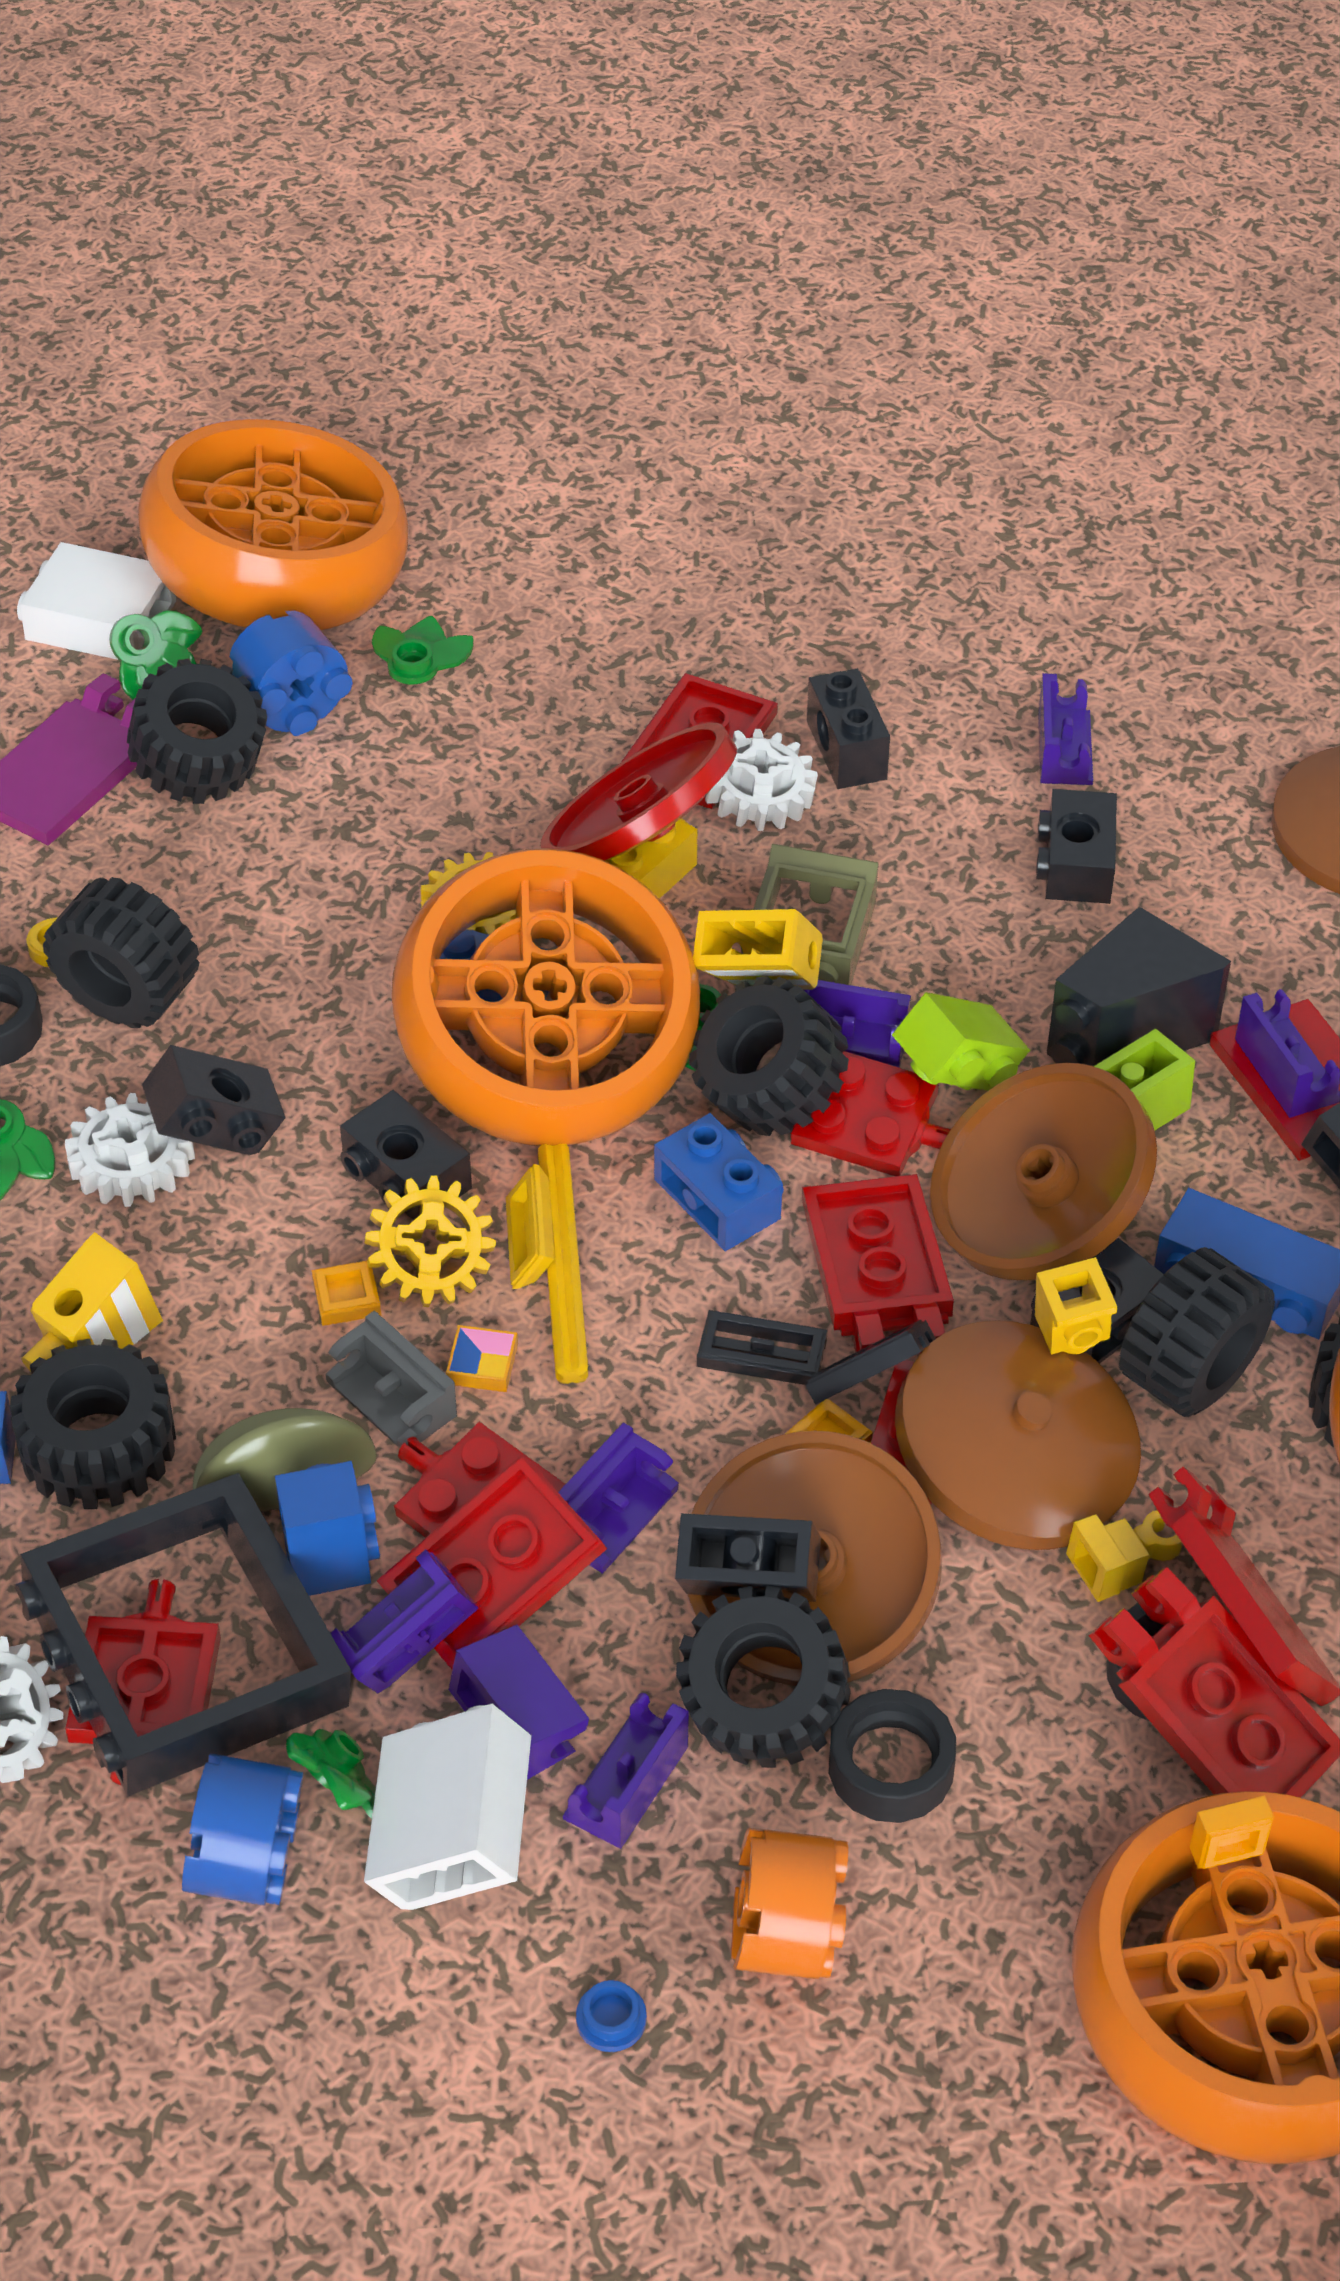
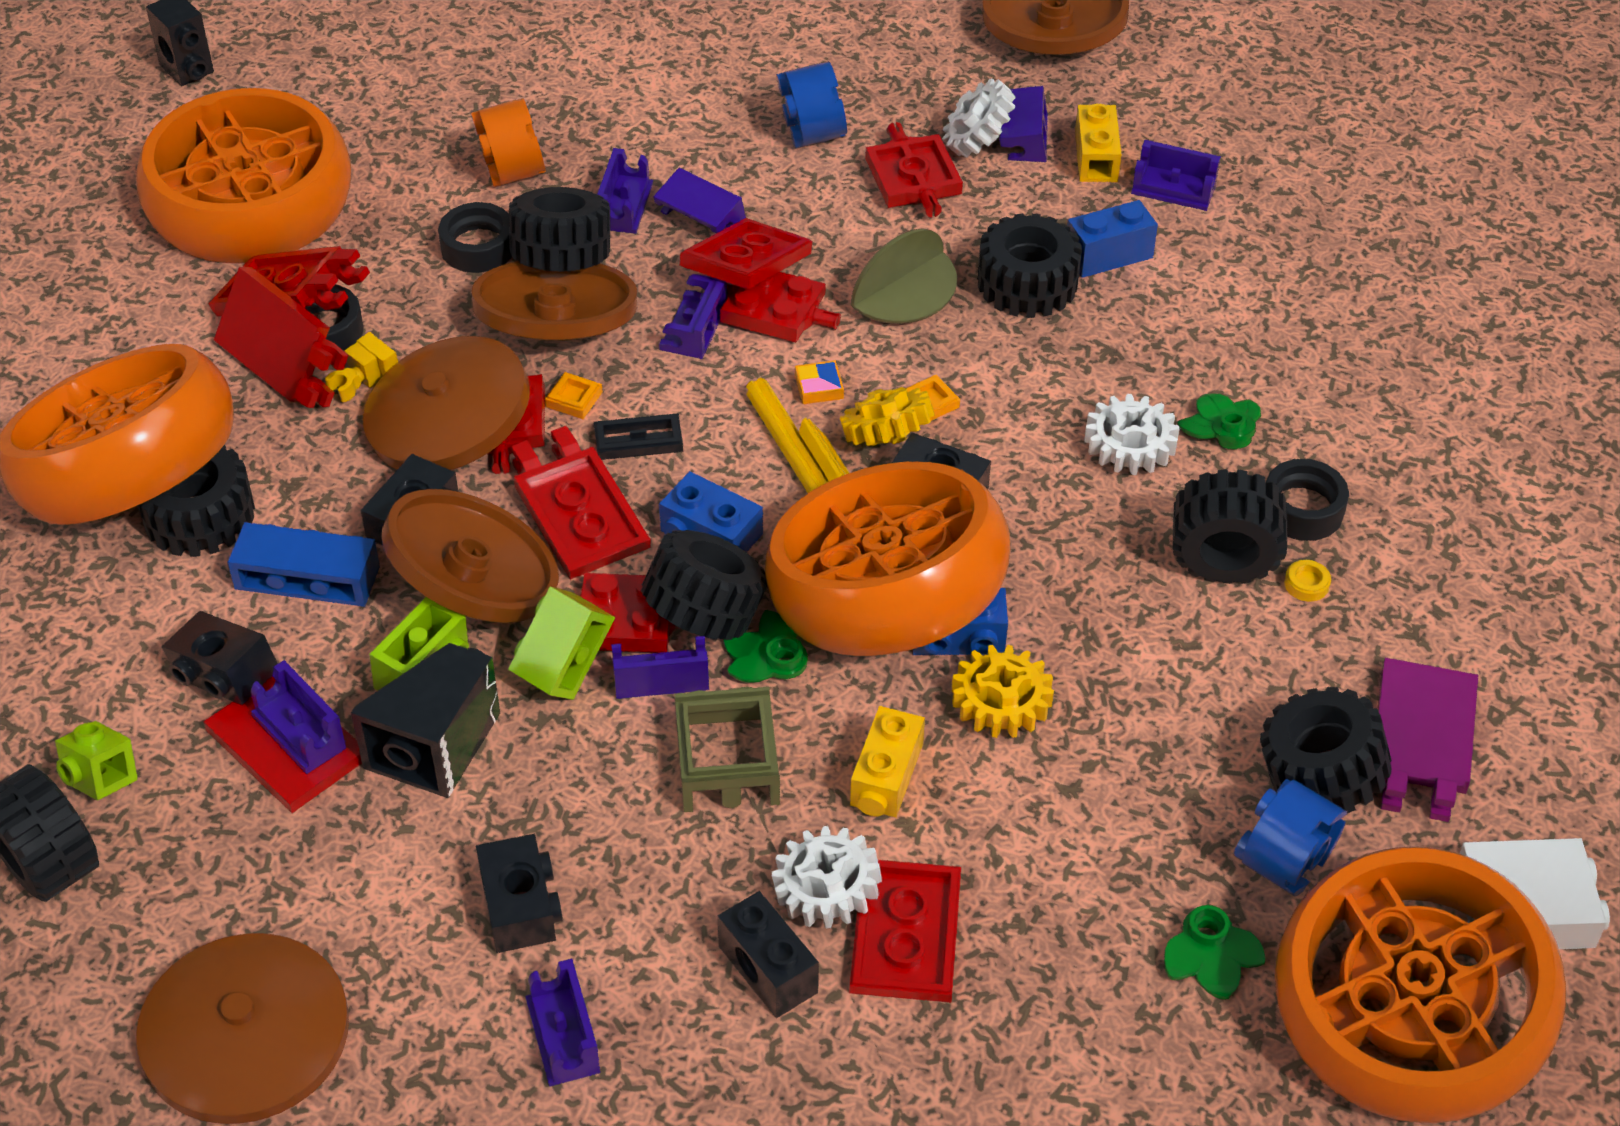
camera: 160 degrees right, 0 degrees up
black window [14,1473,351,1797] -> none
yellow torso [21,1232,163,1372] -> none
plate [109,610,202,700] -> none
black brick [142,1045,286,1155] -> none
blue brick [275,1461,380,1596] -> none
green plate [286,1729,376,1819] -> none
dark grey hinge [325,1310,457,1448] -> none
dark purple hinge [330,1549,479,1693] -> none
white brick [364,1704,531,1910] -> none
red dish [540,723,737,861] -> none
blue plate [576,1980,647,2052] -> none
black brick [675,1513,821,1602] -> none
yellow torso [693,909,823,990] -> none
black tile [805,1319,936,1405] -> none
yellow brick [1035,1257,1117,1355] -> none
black tyre [1119,1247,1275,1417] -> none
light orange tile [1189,1795,1274,1869] -> none

